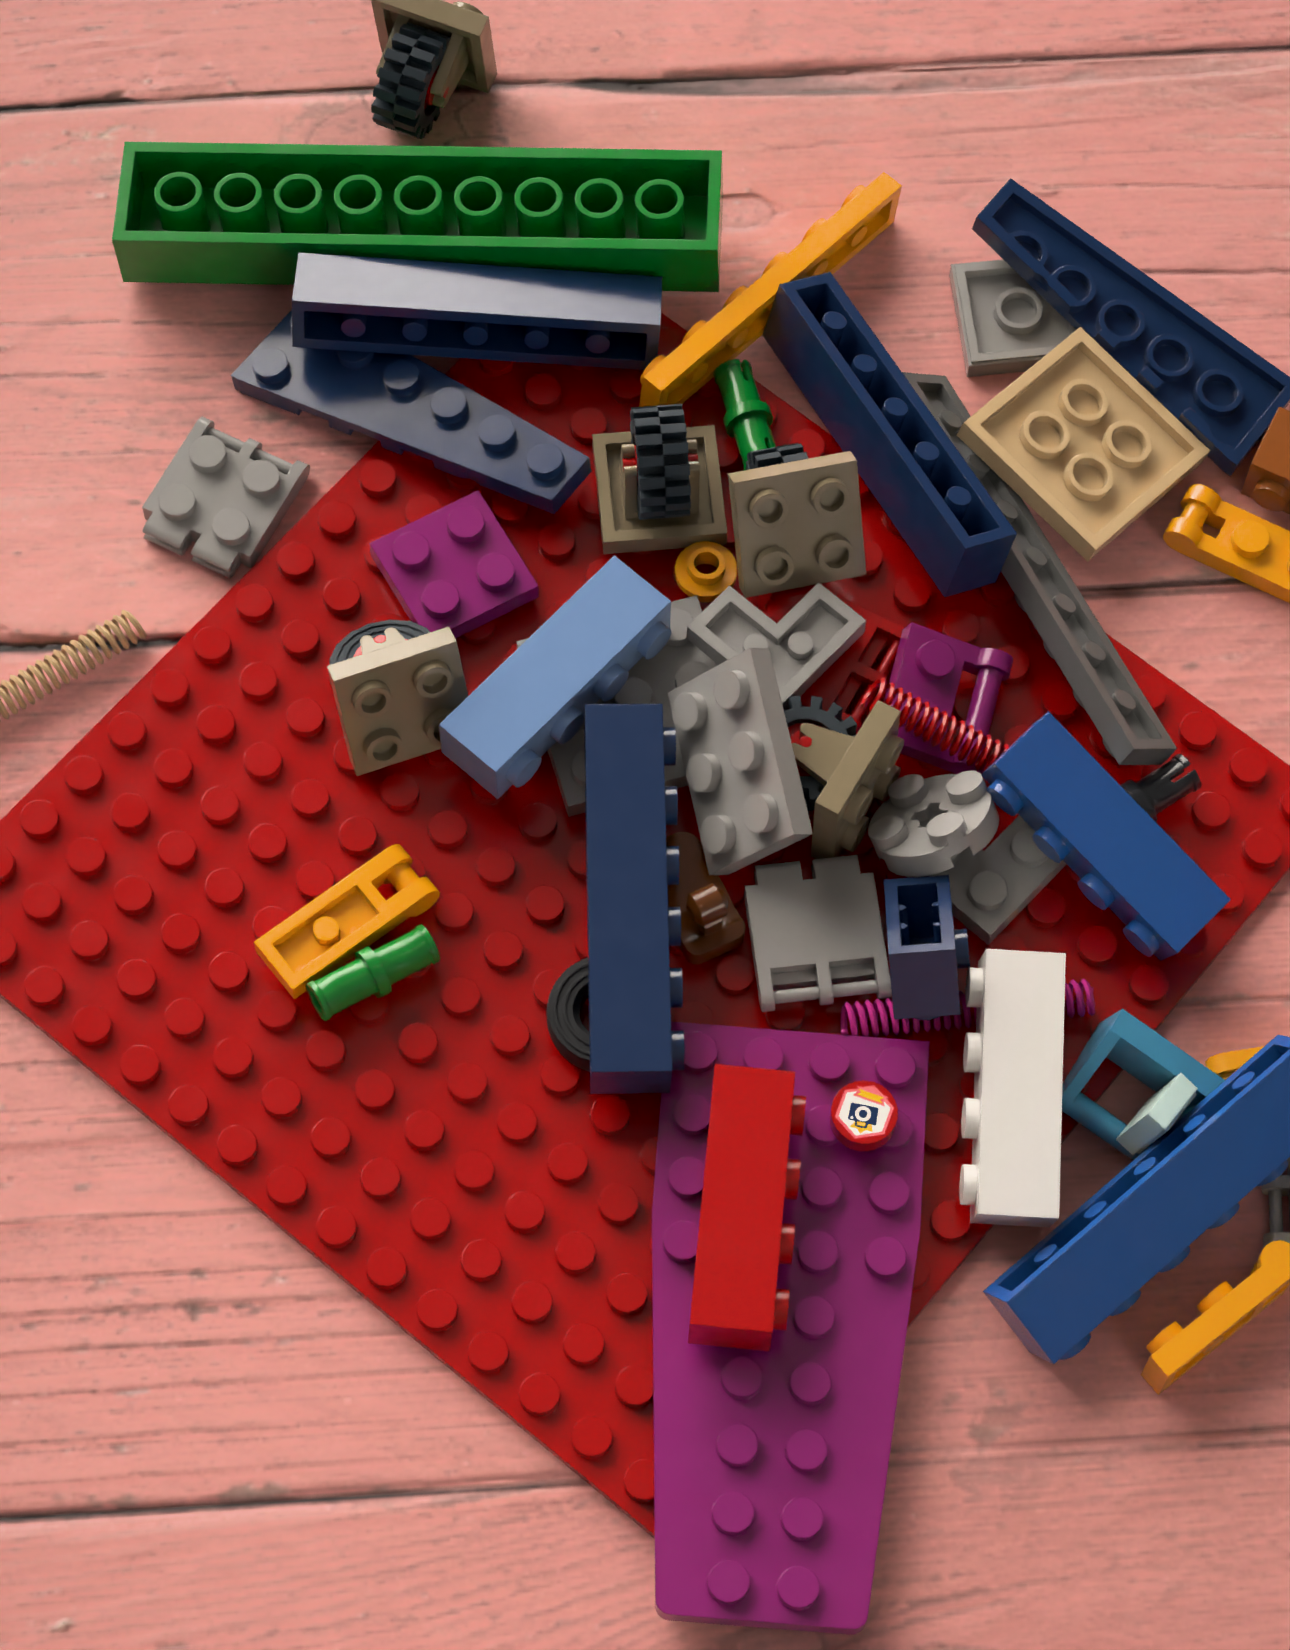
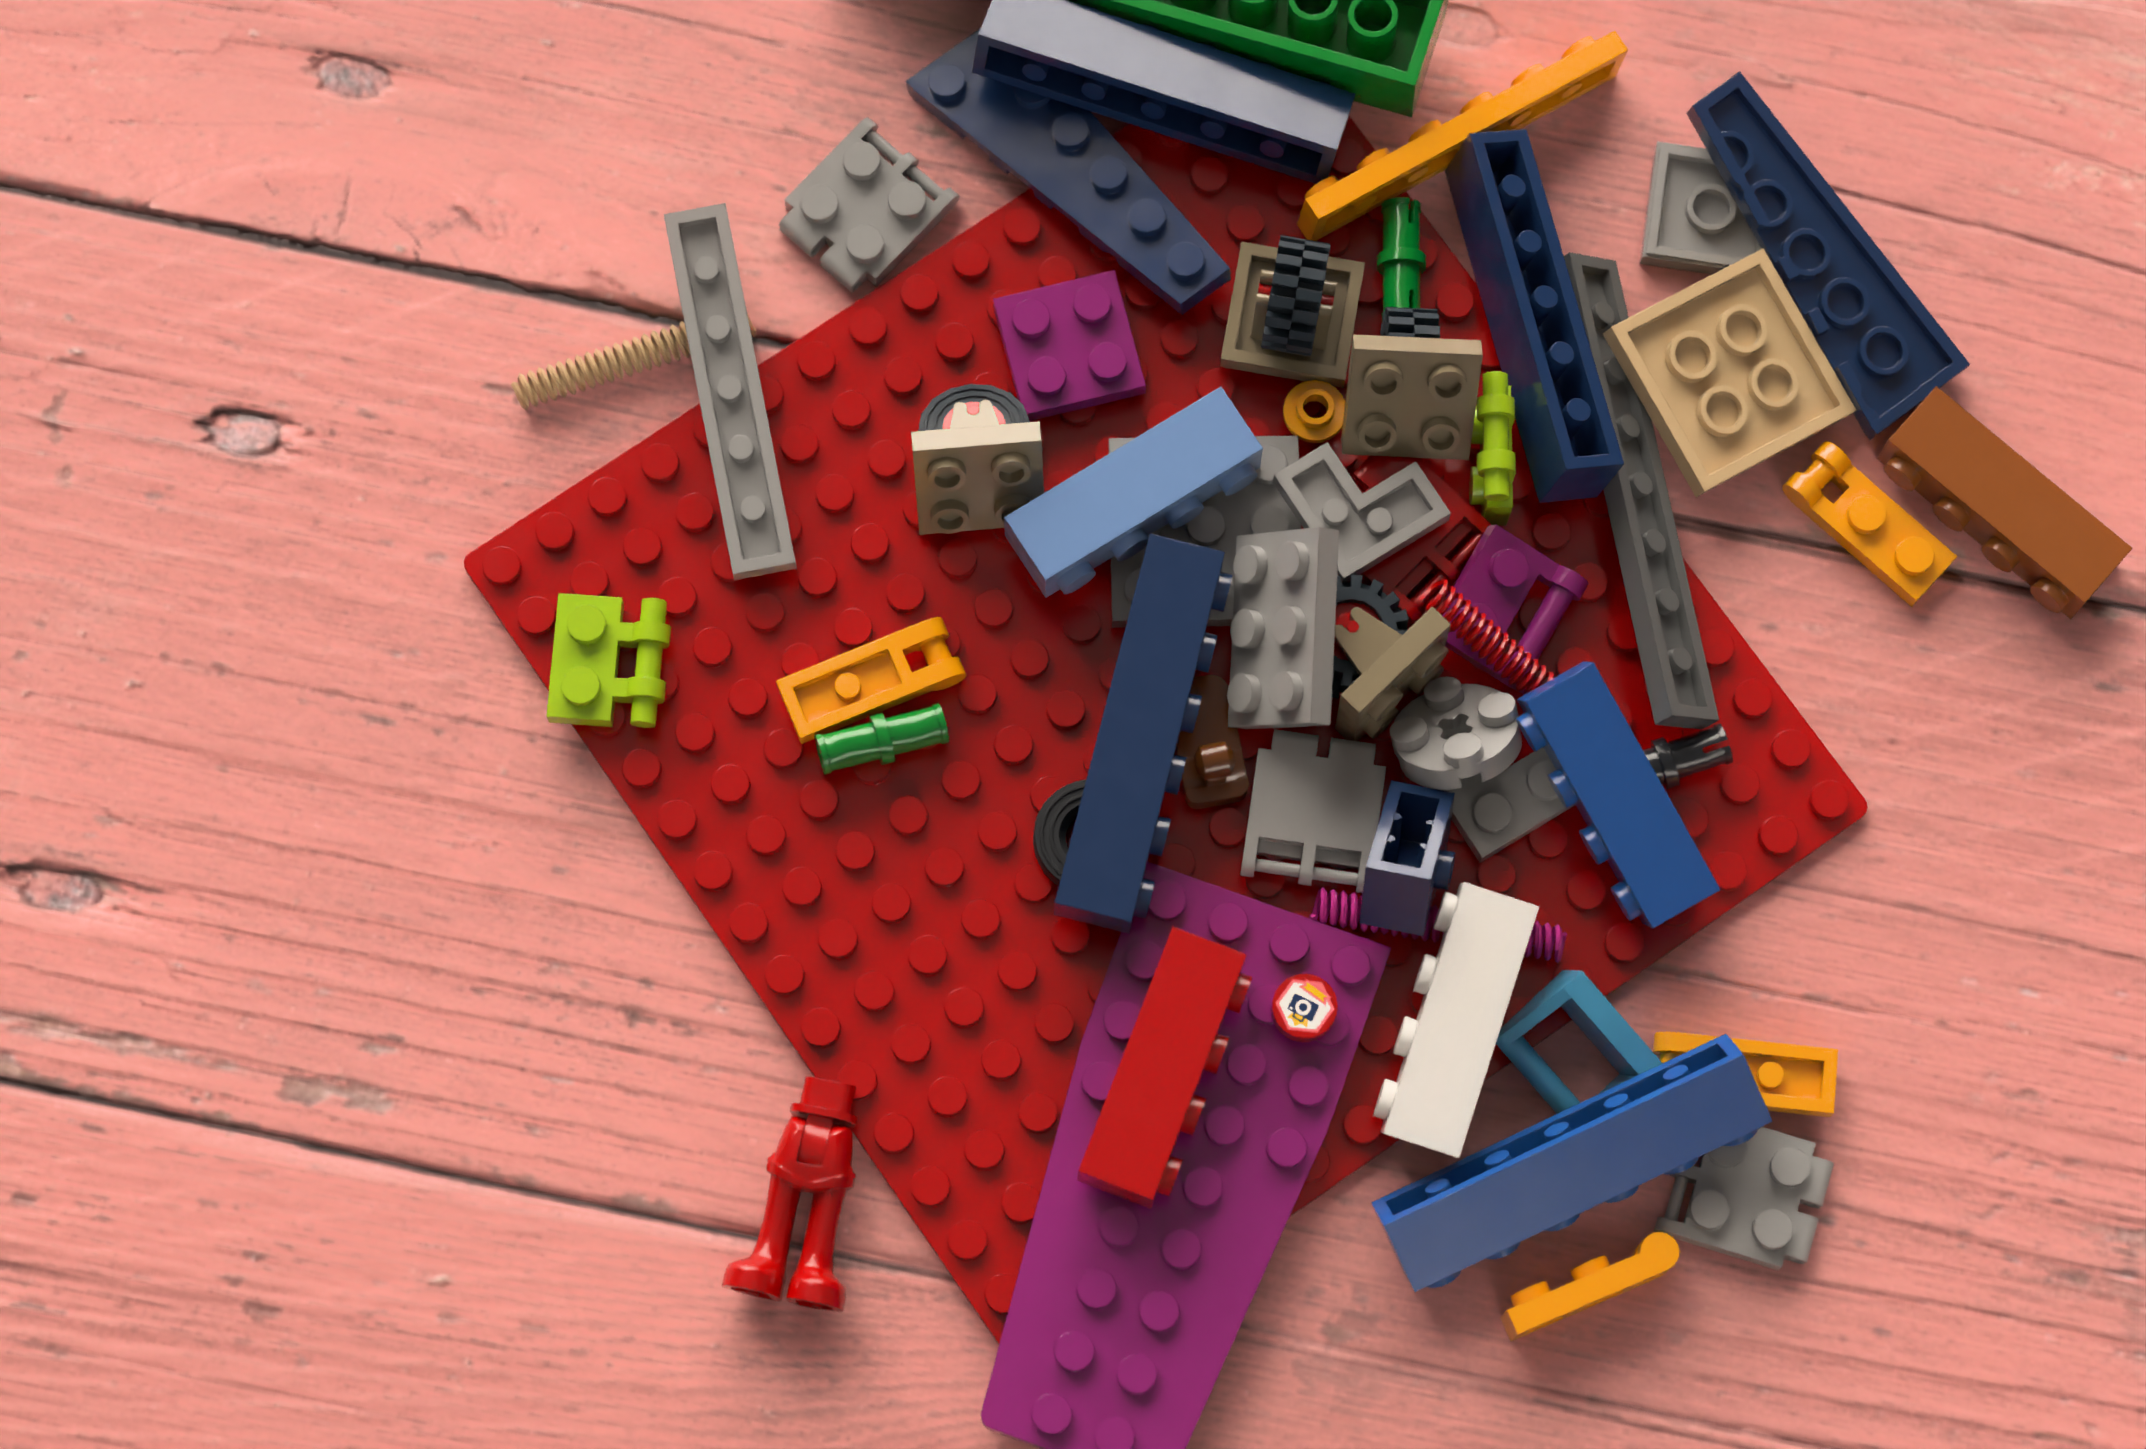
camera: 15 degrees right, 10 degrees up
light aqua tile [1116,1073,1198,1155] -> none
none -> lime plate [546,593,671,728]
none -> light grey plate [664,203,797,580]
none -> red piece [722,1076,858,1312]
none -> lime plate [1469,371,1516,525]

